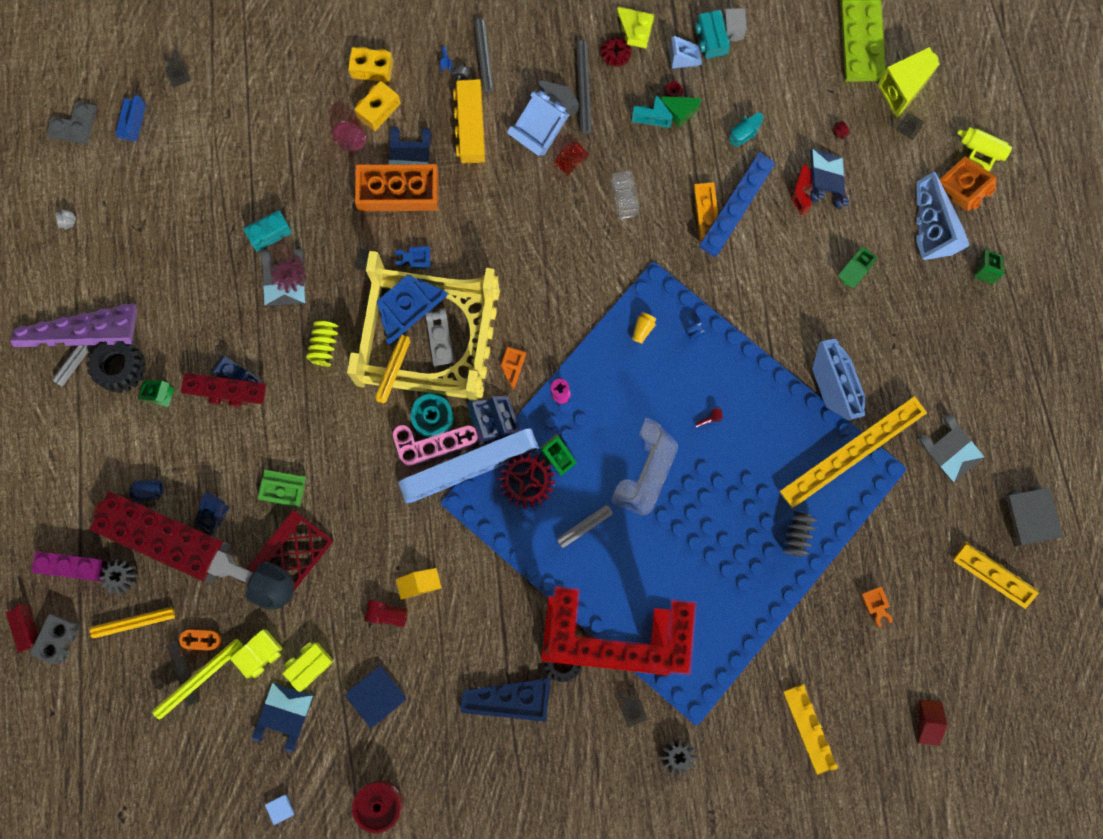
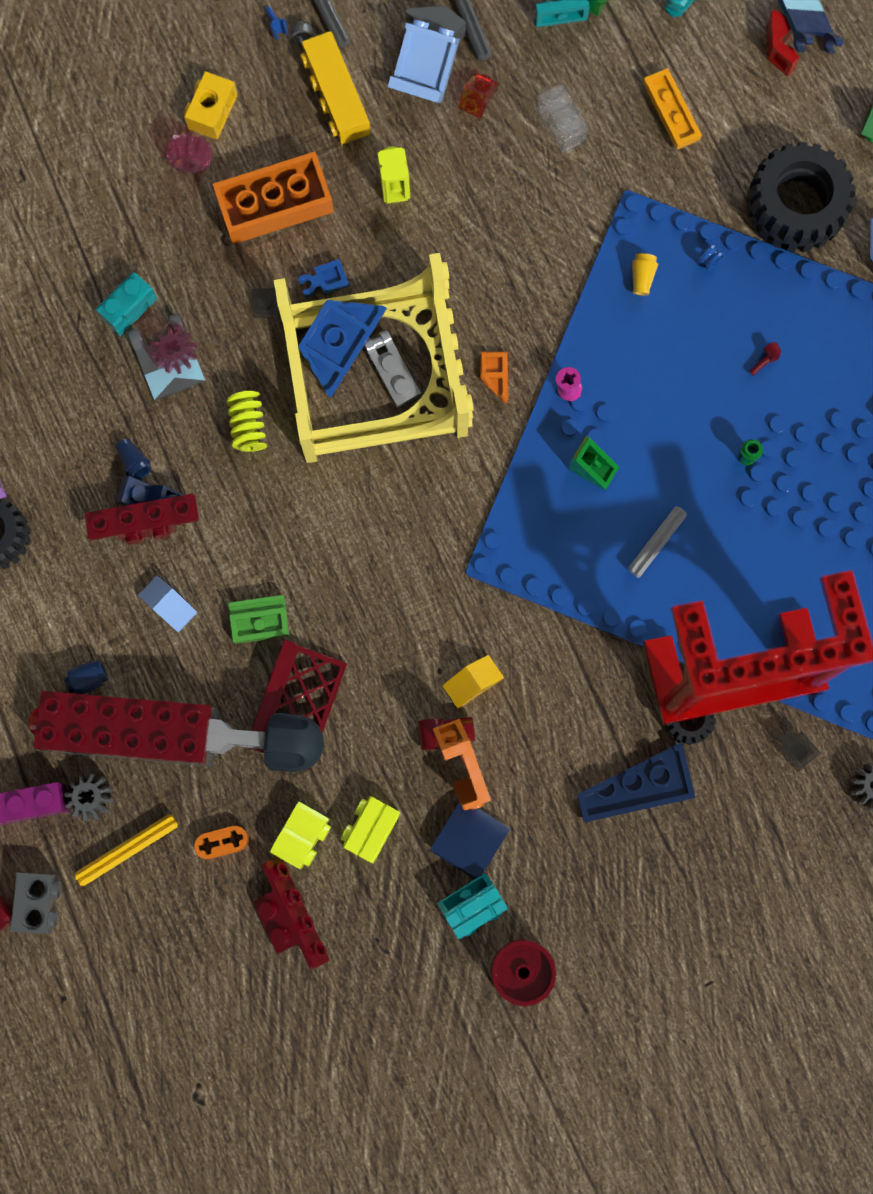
camera: 15 degrees left, 0 degrees up
green slope [137,380,174,407] -> none
neon yellow axle [152,639,243,719] -> none
clear smoke pin [166,641,200,707] -> none
dark blue slope [195,492,230,535] -> none
dark blue flag [252,683,313,752] -> none
light blue tile [265,794,295,825] -> none
yellow brick [348,47,393,83] -> none
yellow axle [375,335,410,403] -> none
dark blue flag [388,126,431,165] -> none
bright pink beam [393,425,479,466] -> none
light blue beam [398,429,539,503] -> none
teal brick [410,394,454,438] -> none
dark blue slope [467,396,520,442] -> none
dark red gear [499,452,555,509] -> none
clear windscreen [611,418,678,515] -> none
blue plate [698,152,776,258] -> none
none -> dark blue cone [116,439,151,480]
none -> light blue slope [138,575,198,633]
none -> dark red bracket [253,857,329,970]
none -> neon yellow brick [378,146,410,204]
none -> orange panel [433,719,491,810]
none -> teal brick [437,873,508,939]
none -> green pin [738,439,763,466]
none -> black tyre [746,142,856,252]

